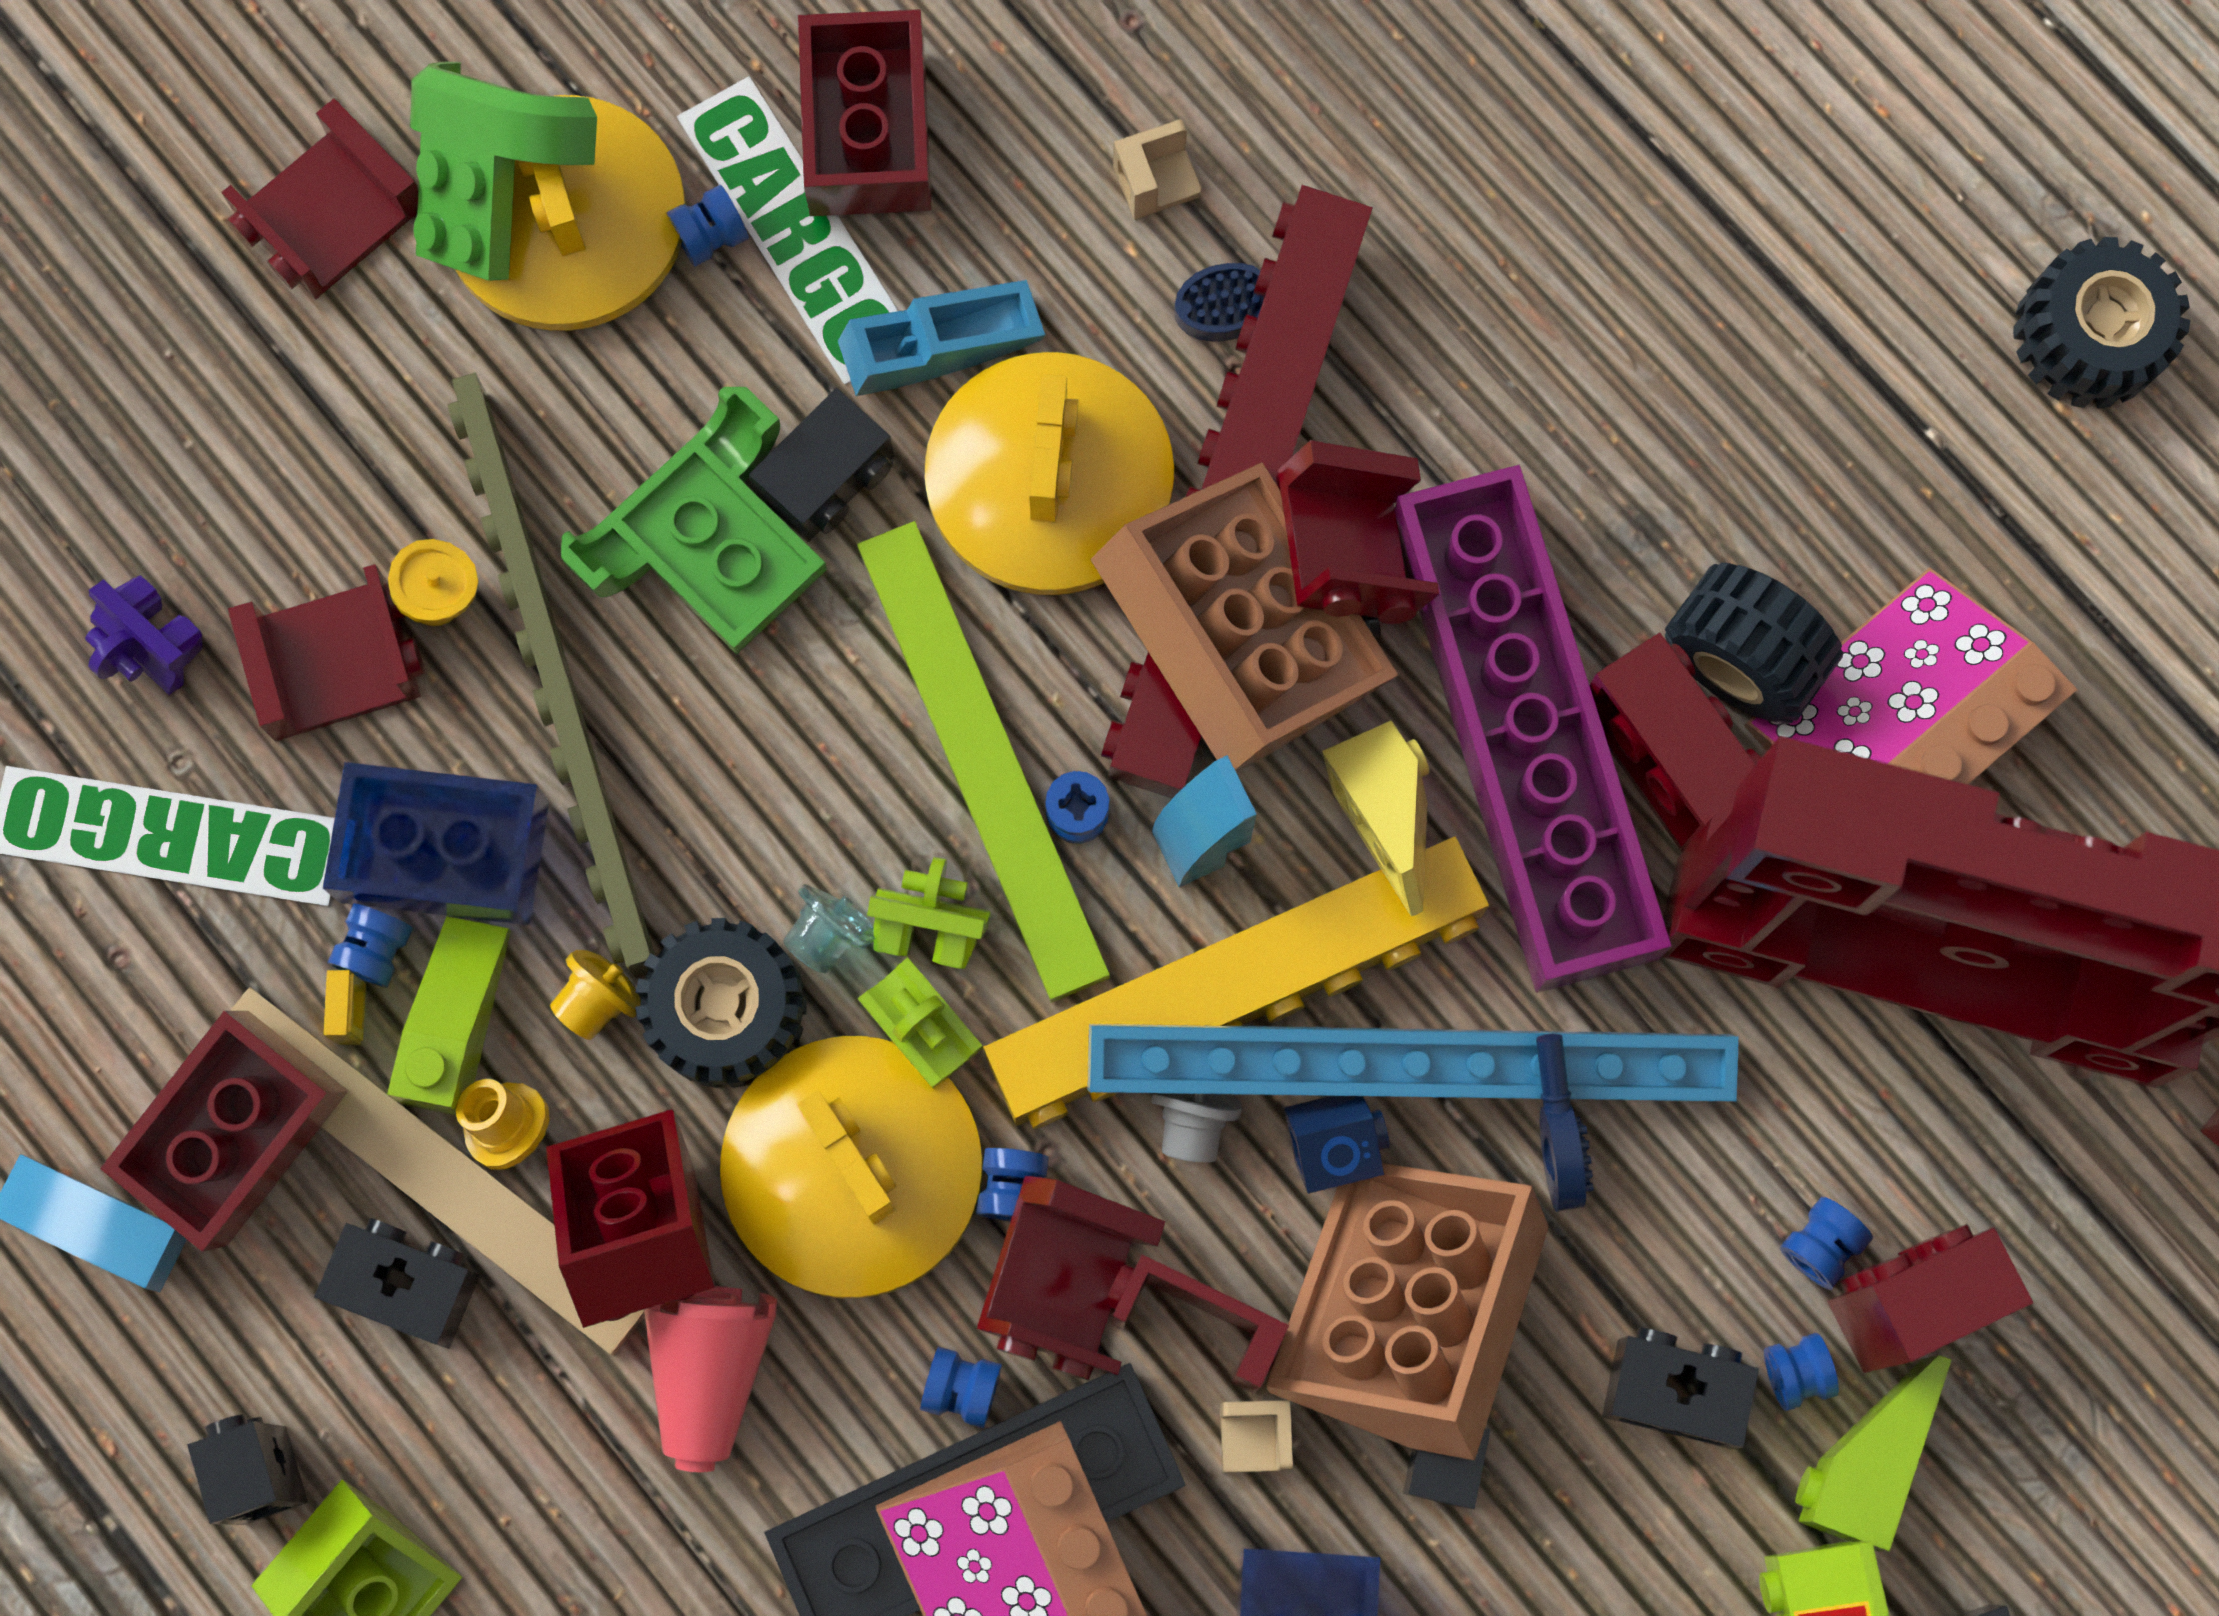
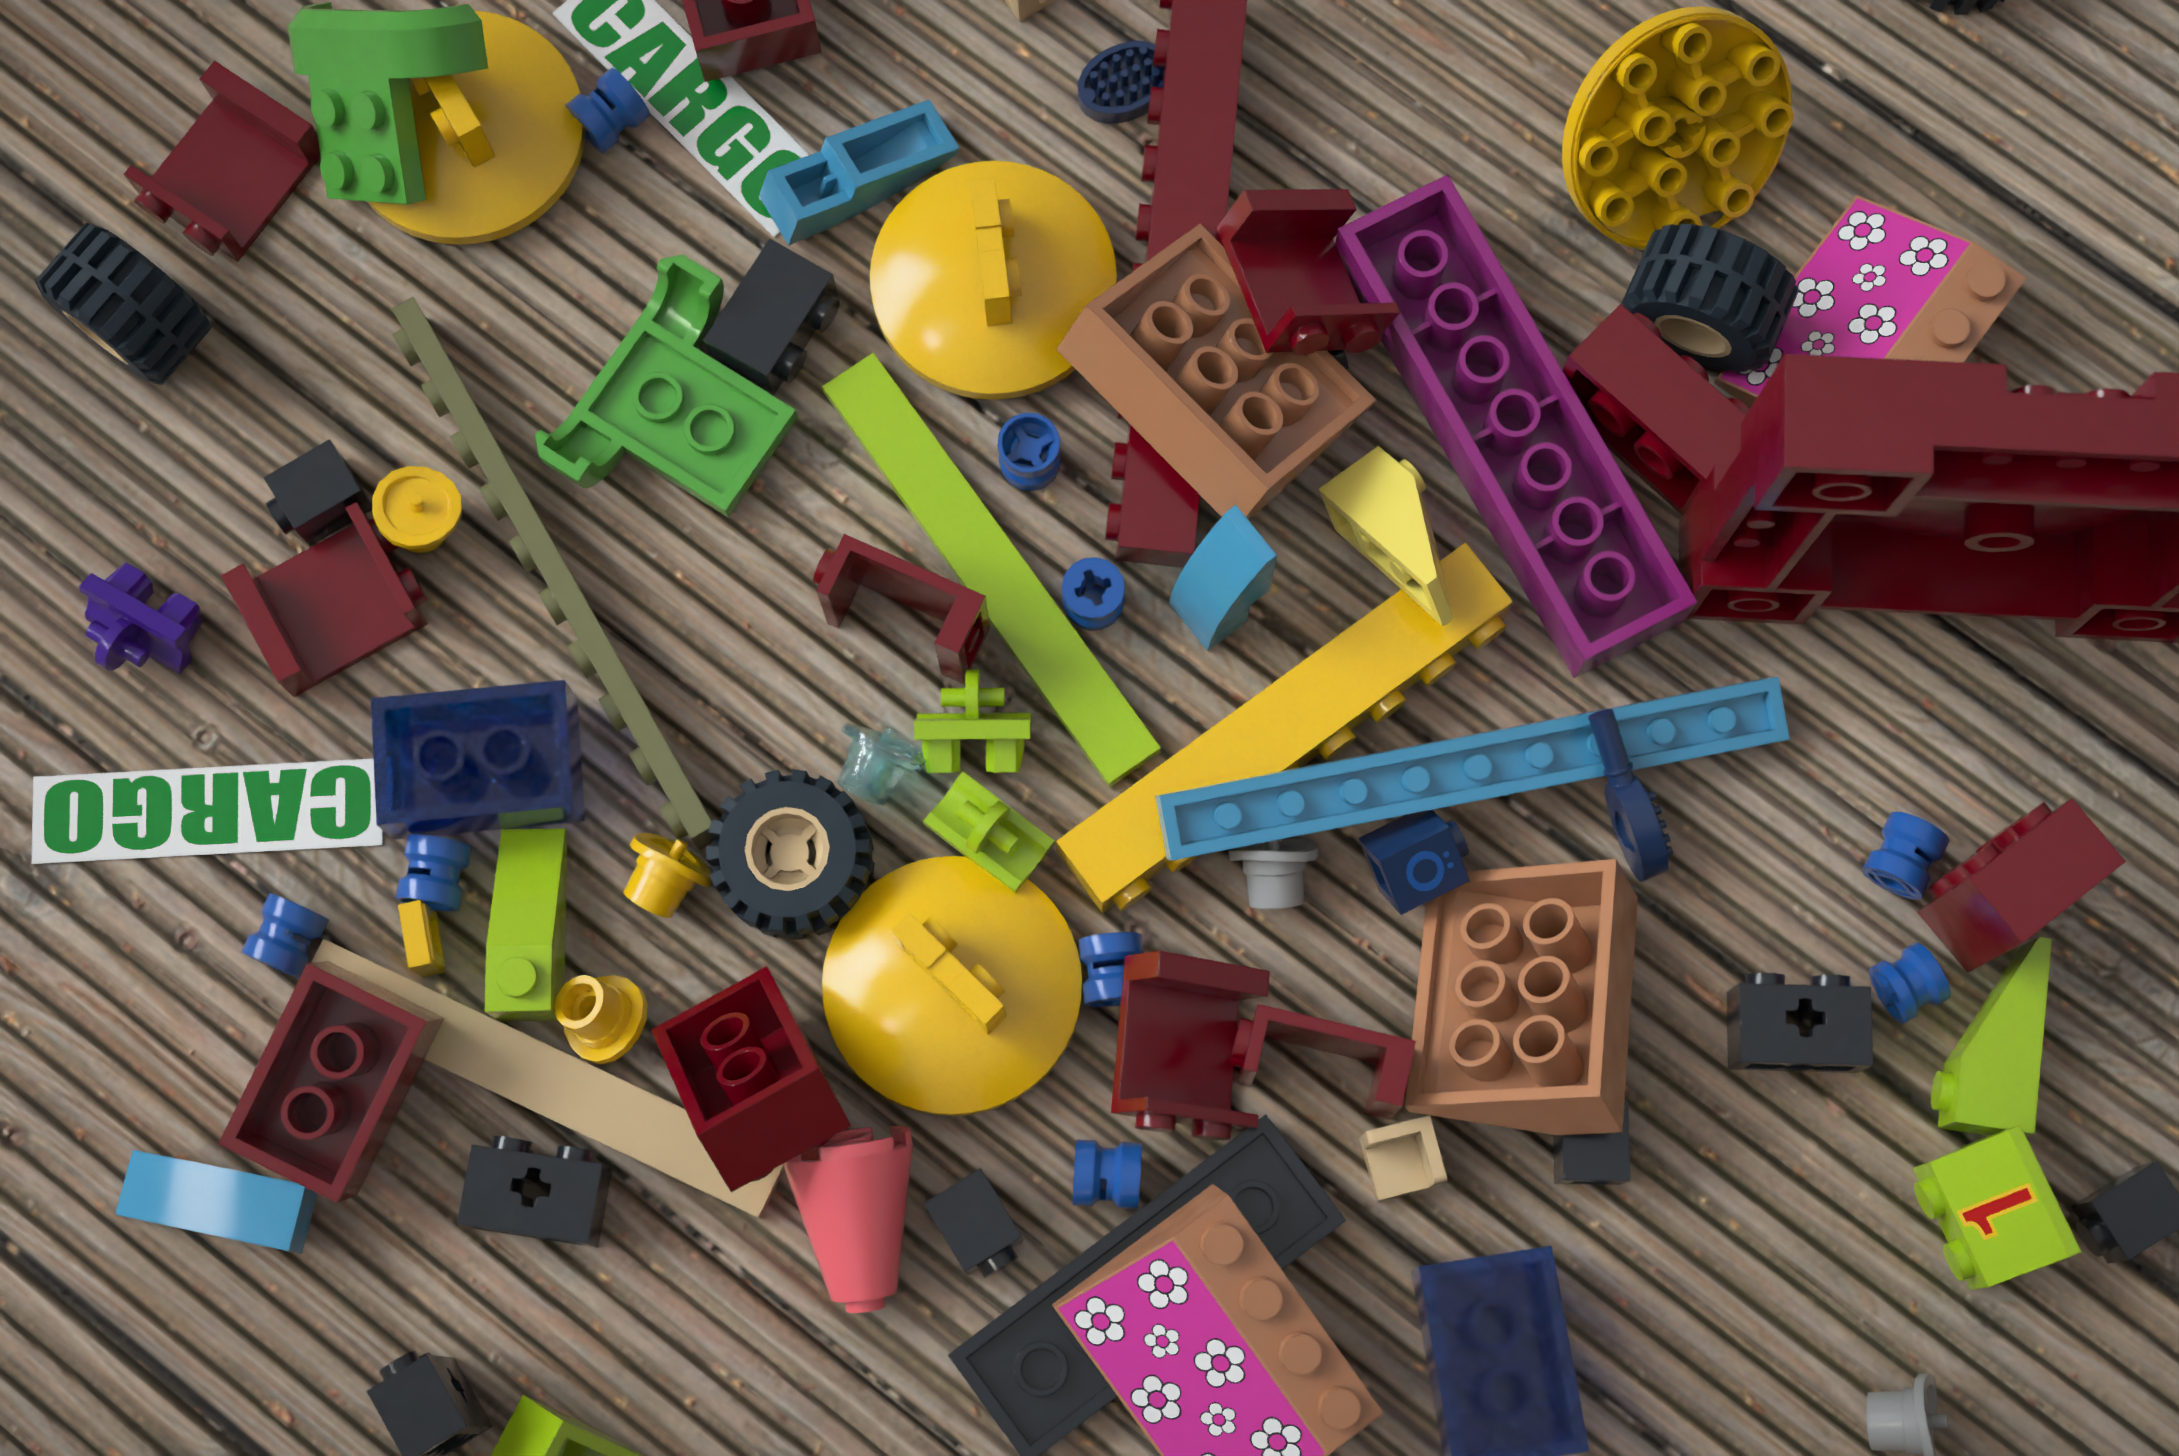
camera: 10 degrees left, 0 degrees up
none -> black wheel [35,223,212,385]
none -> blue wheel [241,893,329,979]
none -> black brick [264,439,372,546]
none -> dark red panel [813,534,990,684]
none -> black brick [924,1168,1024,1278]
none -> blue wheel [997,412,1061,491]
none -> yellow bracket [1562,6,1794,250]

